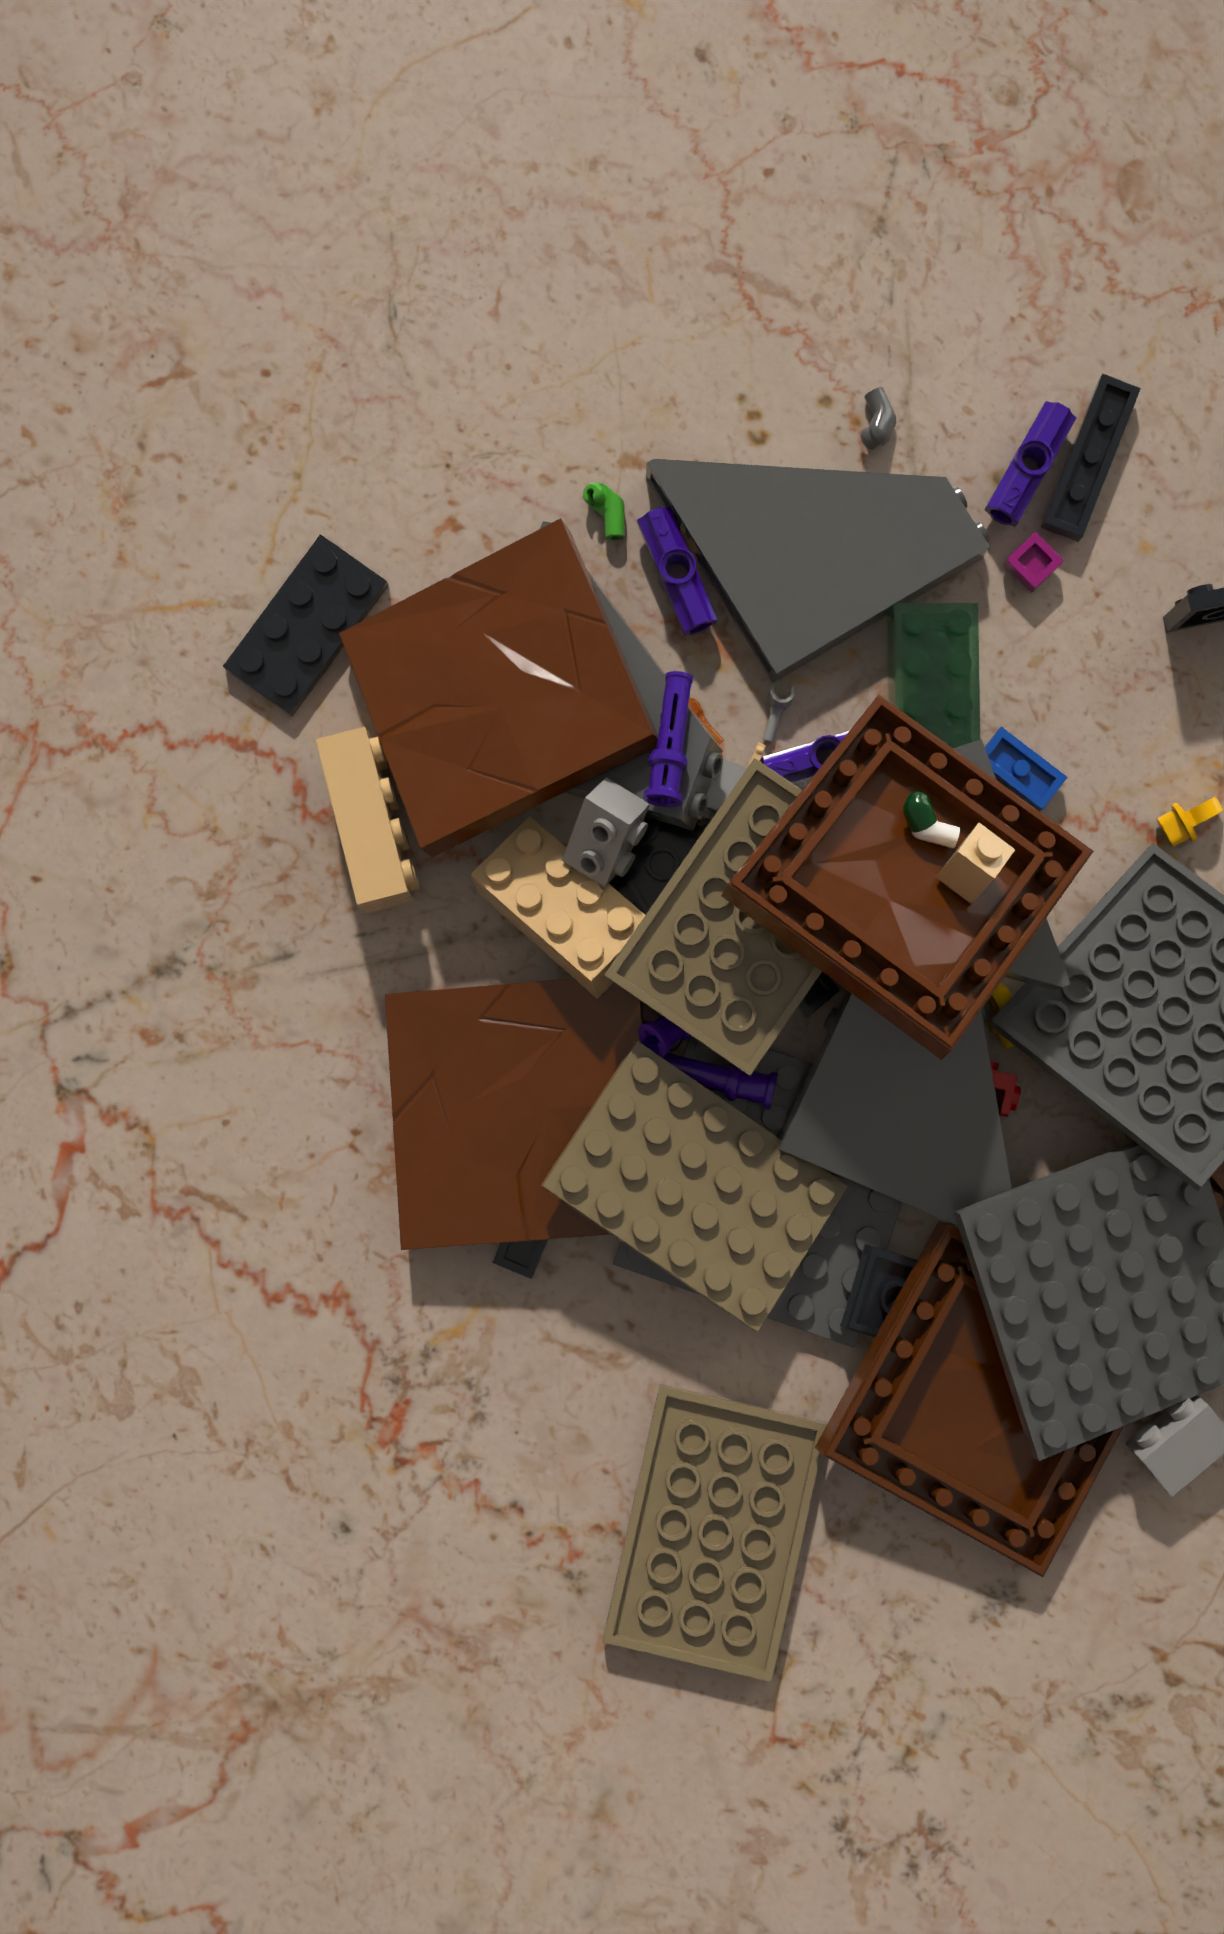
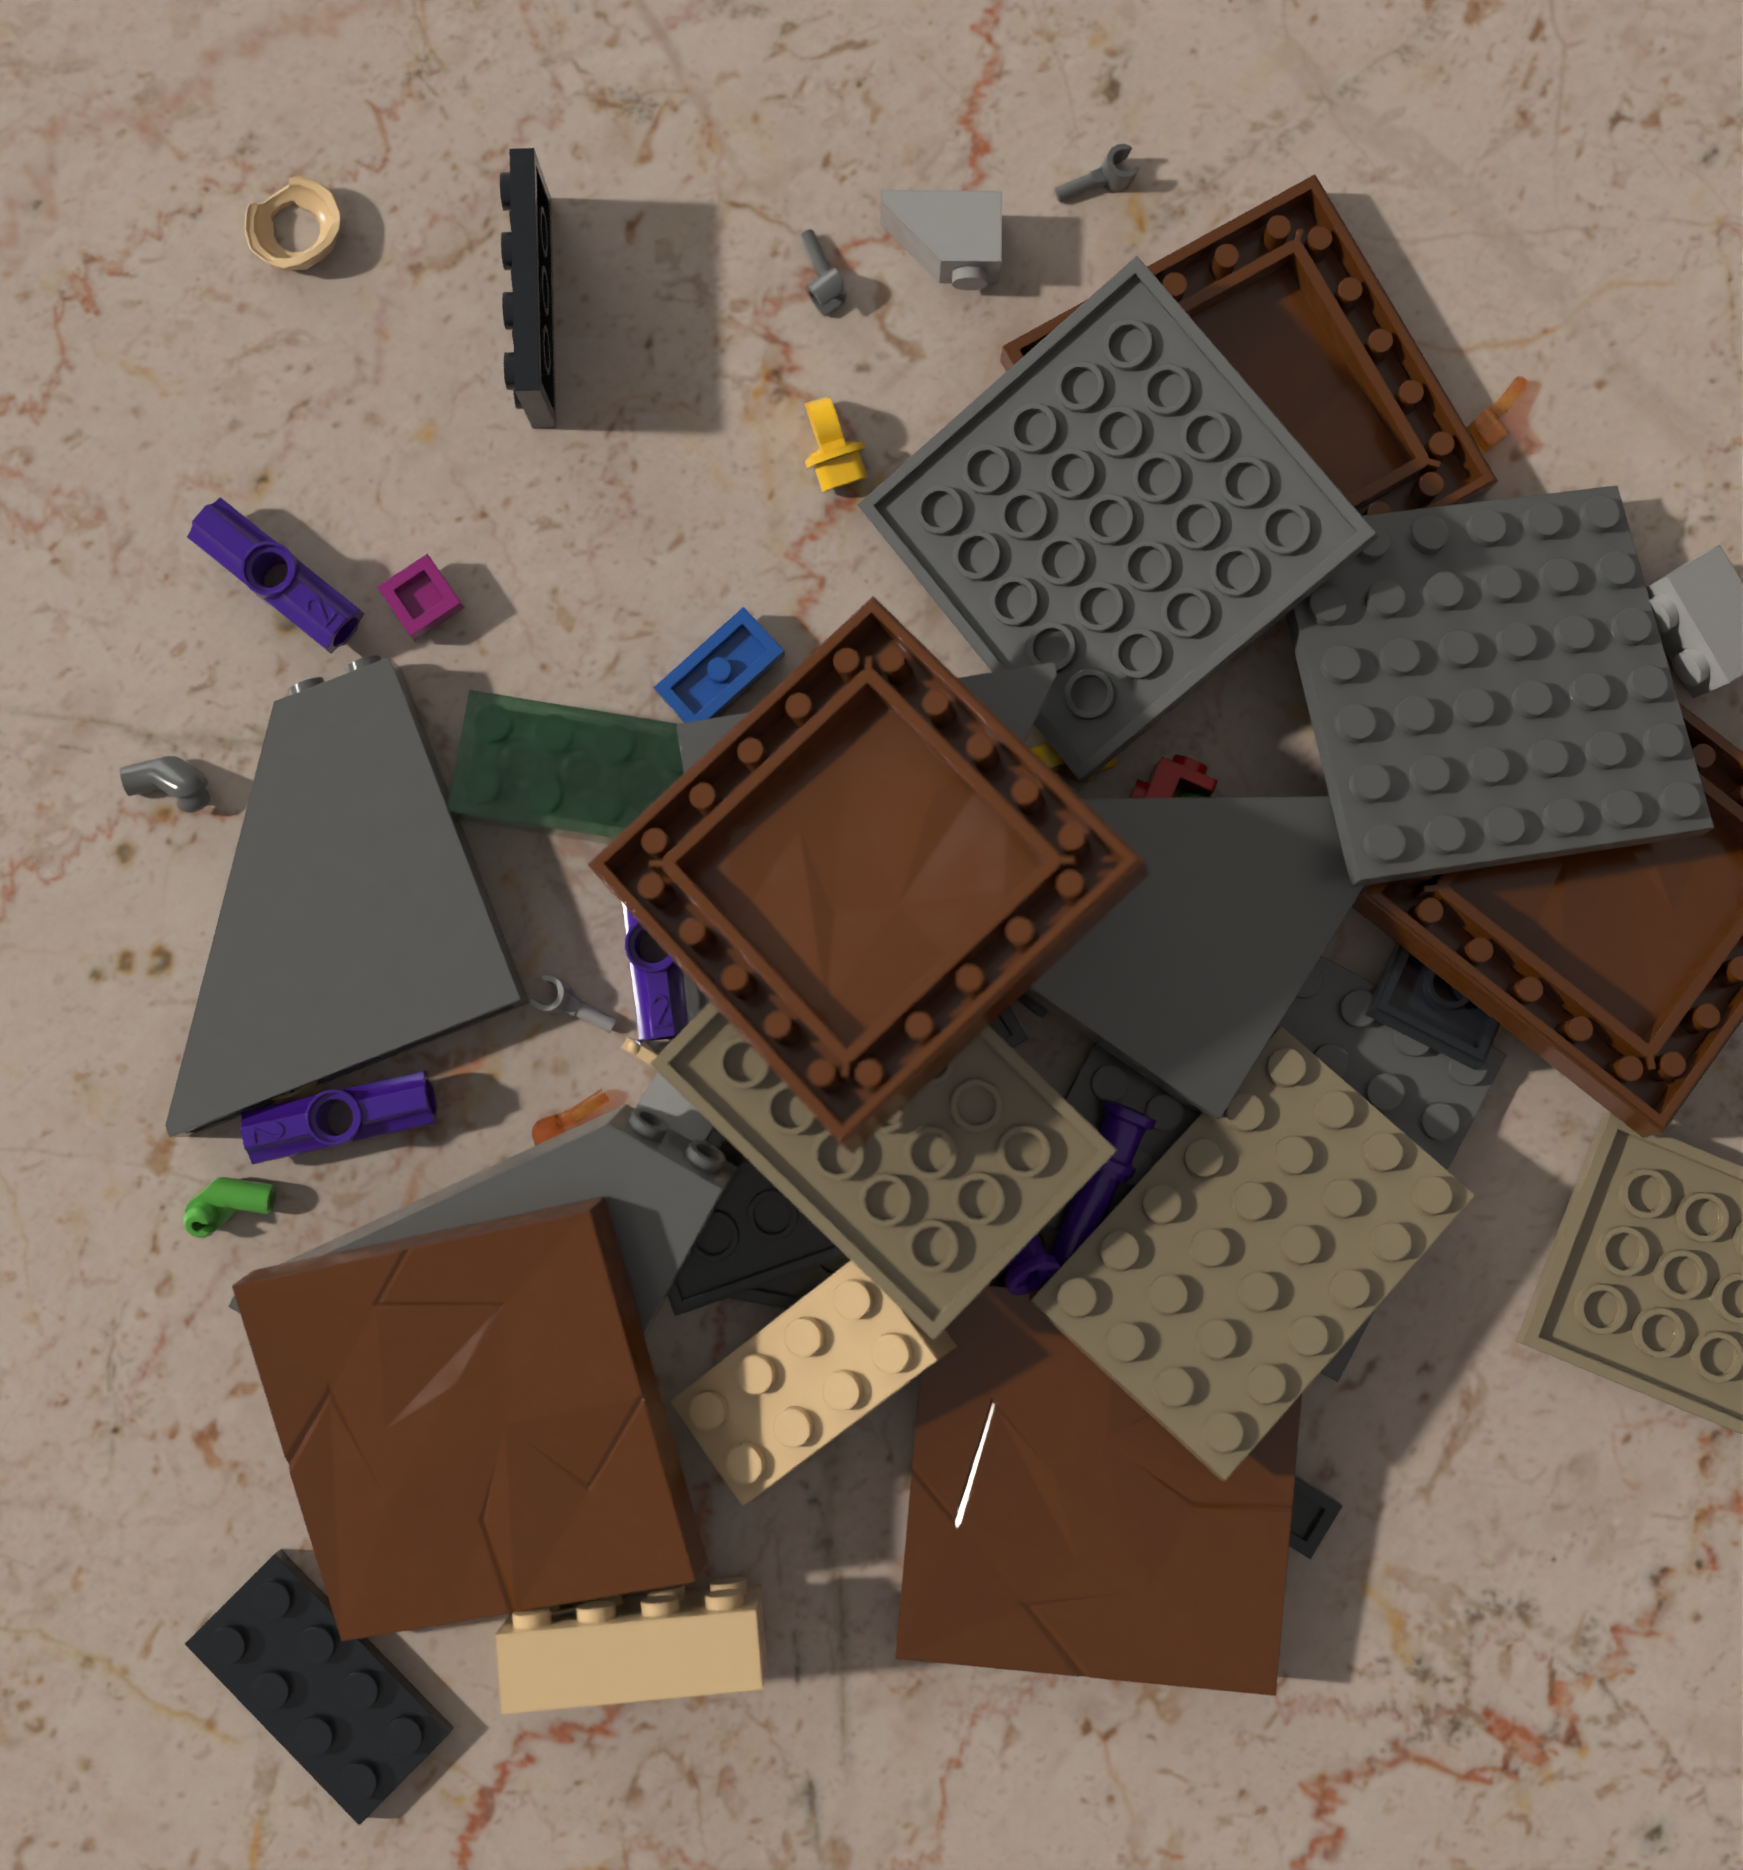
camera: 80 degrees left, 0 degrees up
light grey brick [562,777,650,887] -> none
dark purple pin [643,671,693,808] -> none
arm [903,791,960,849] -> none
tan brick [936,823,1015,904] -> none
black plate [1041,373,1141,542] -> none

